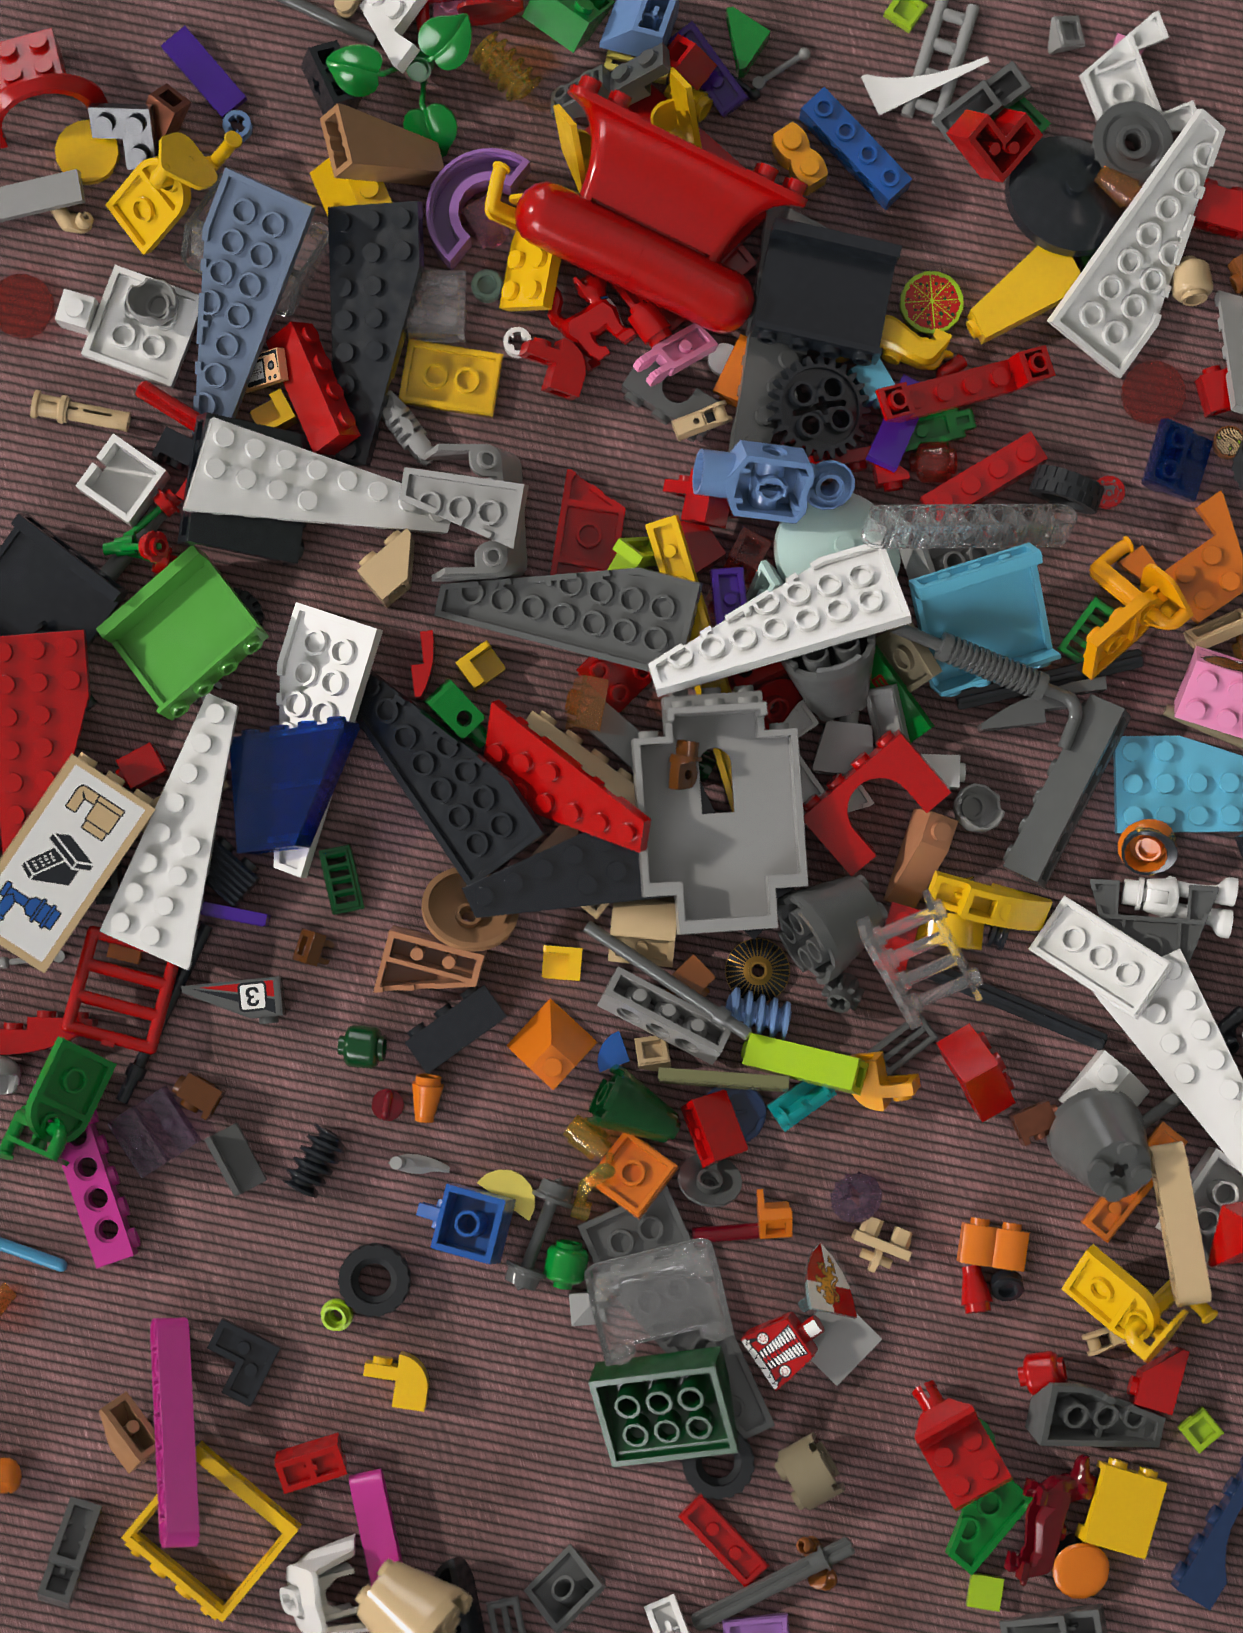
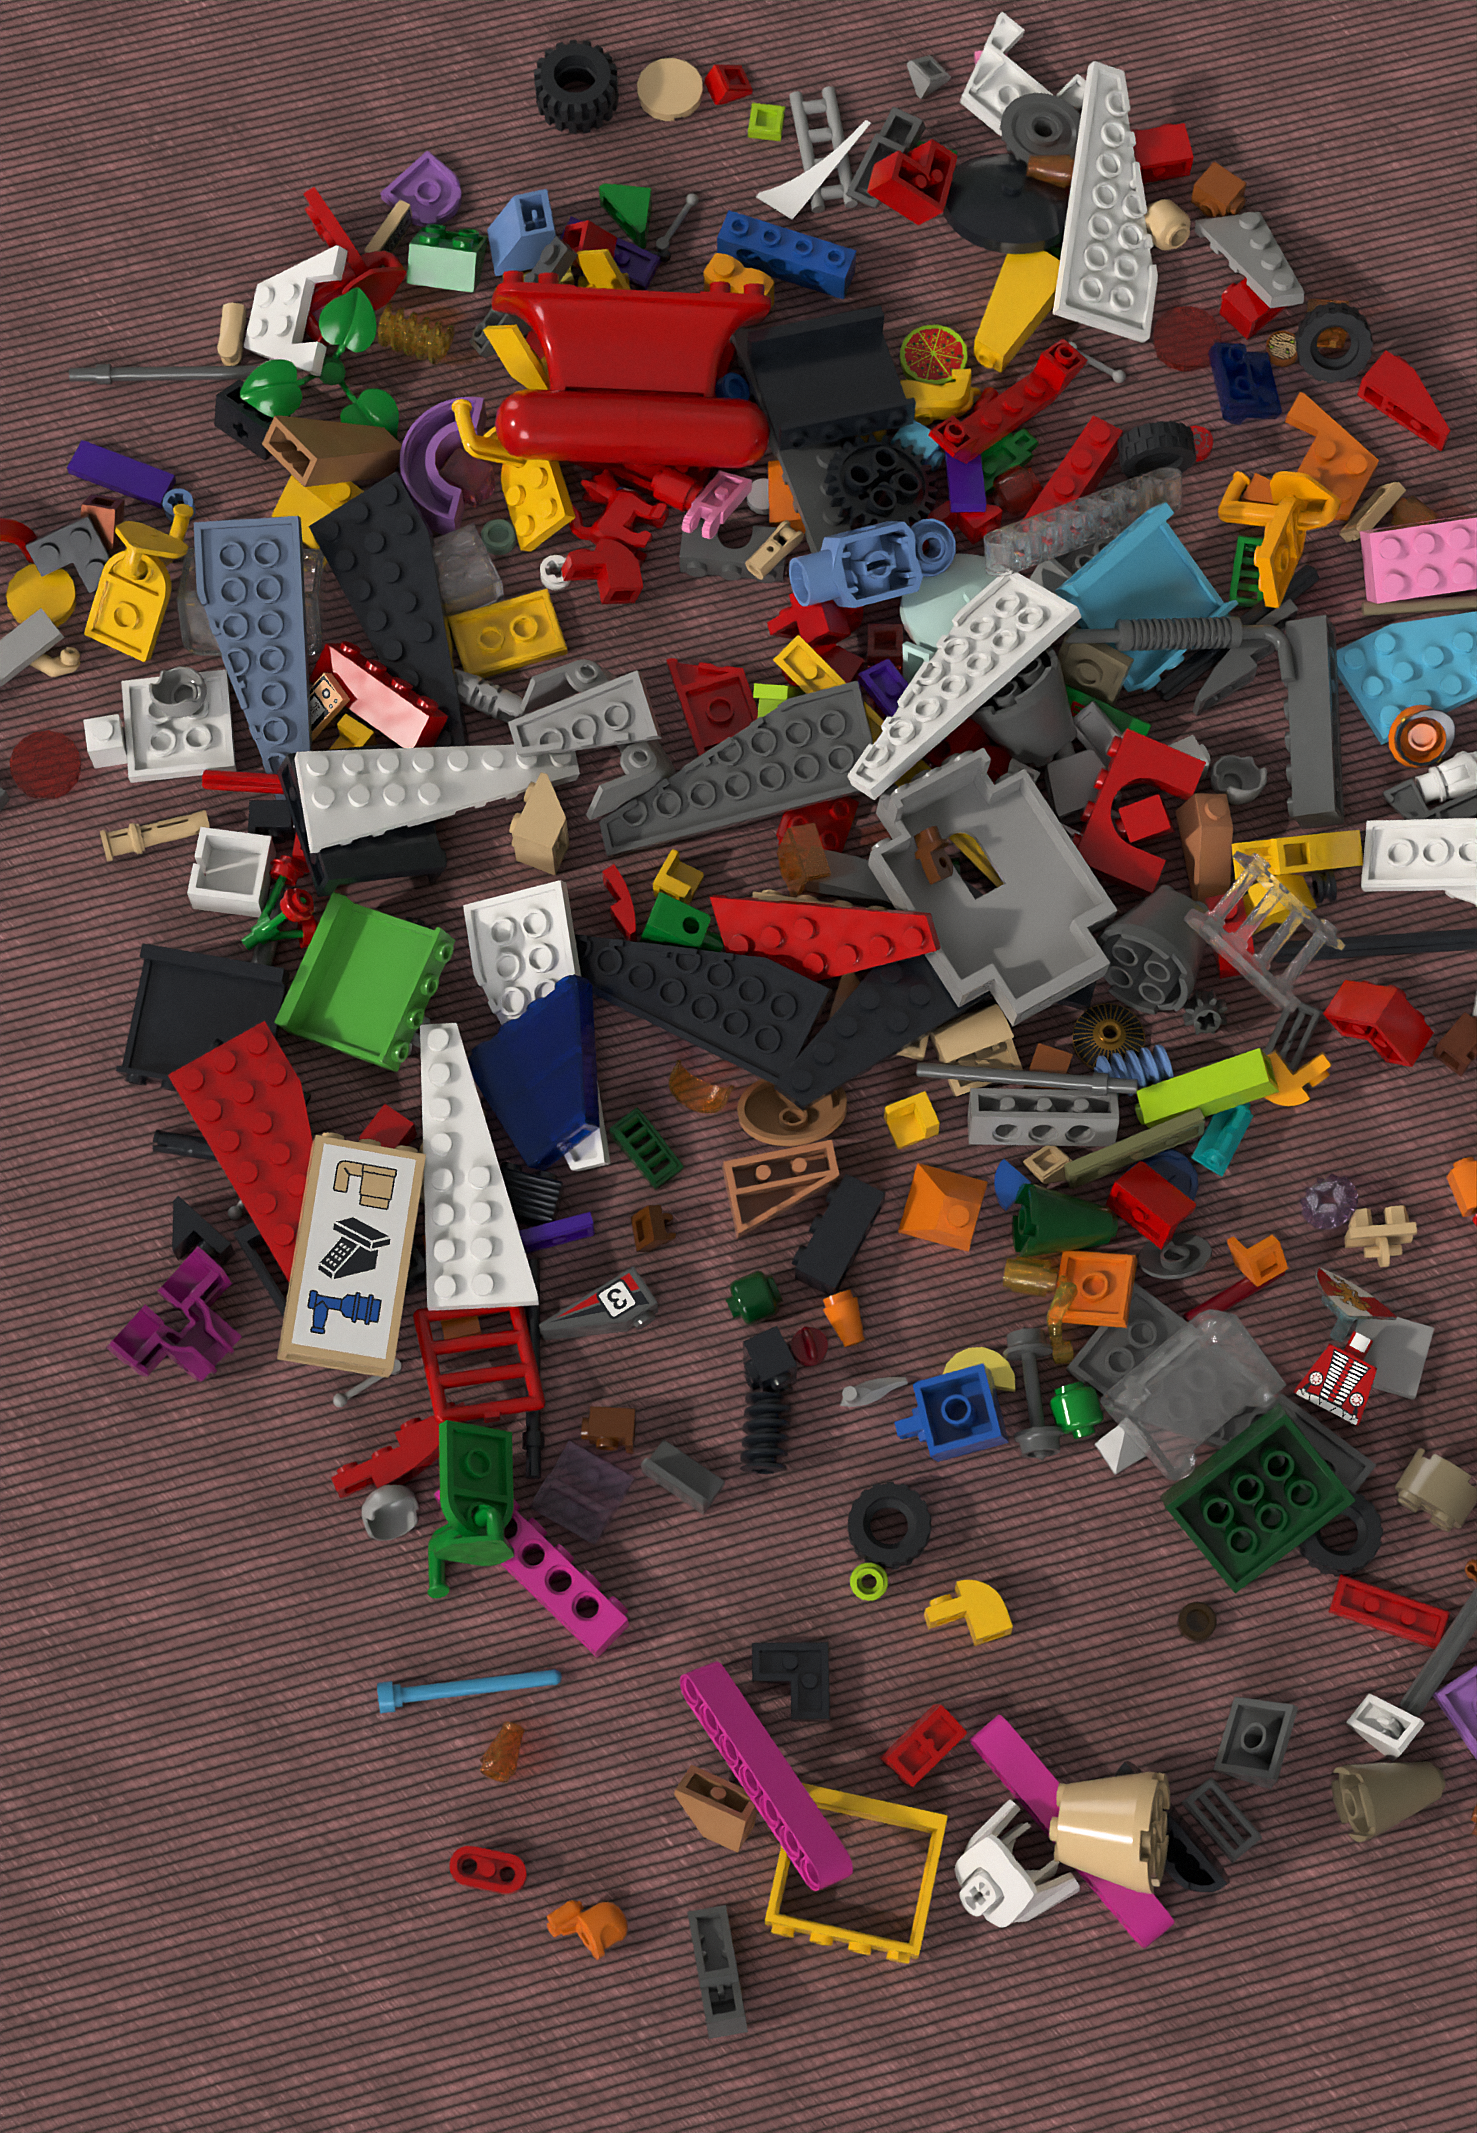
camera: 20 degrees left, 15 degrees down
none -> clear orange helmet [668,1059,734,1114]
none -> blue tile [715,373,750,401]
none -> black brick [743,1326,797,1396]
none -> light grey hinge [1068,342,1126,383]
none -> red slope [1115,794,1175,845]
none -> dark brown tile [1177,1602,1217,1642]

